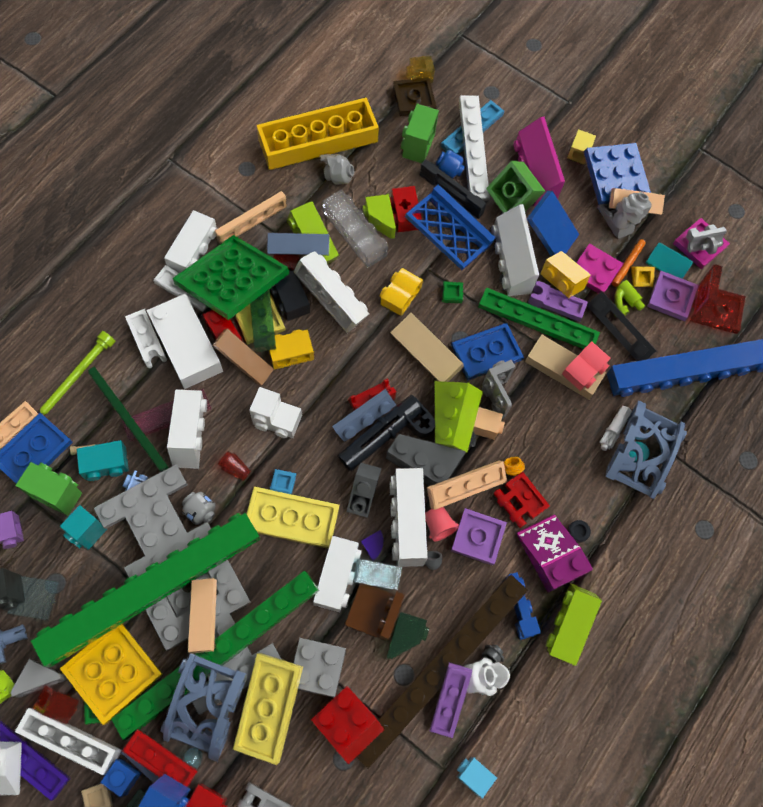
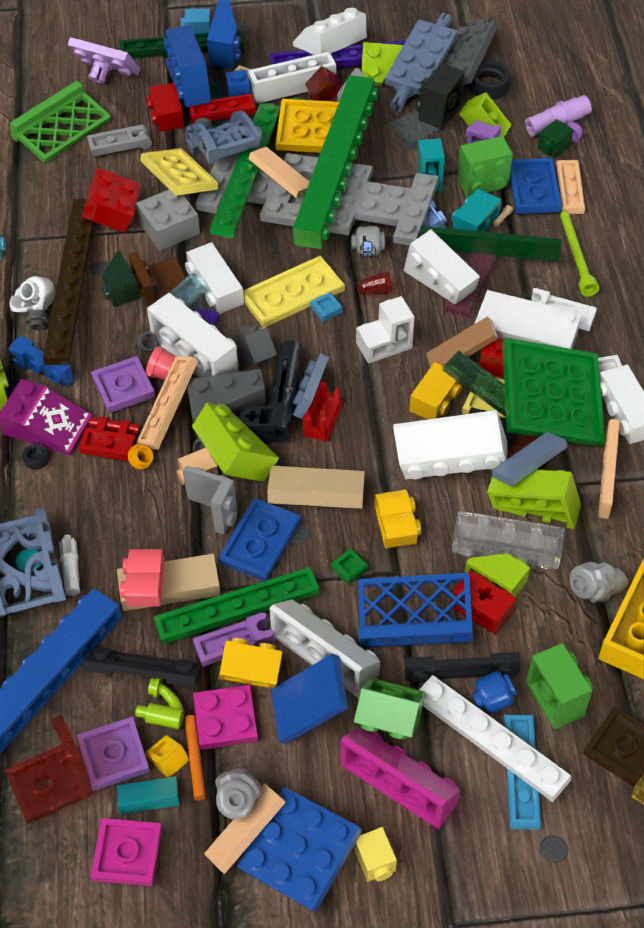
camera: 145 degrees right, 15 degrees down
medium lavender tile [430,663,472,738] -> none
light grey hips [686,224,727,254] -> none

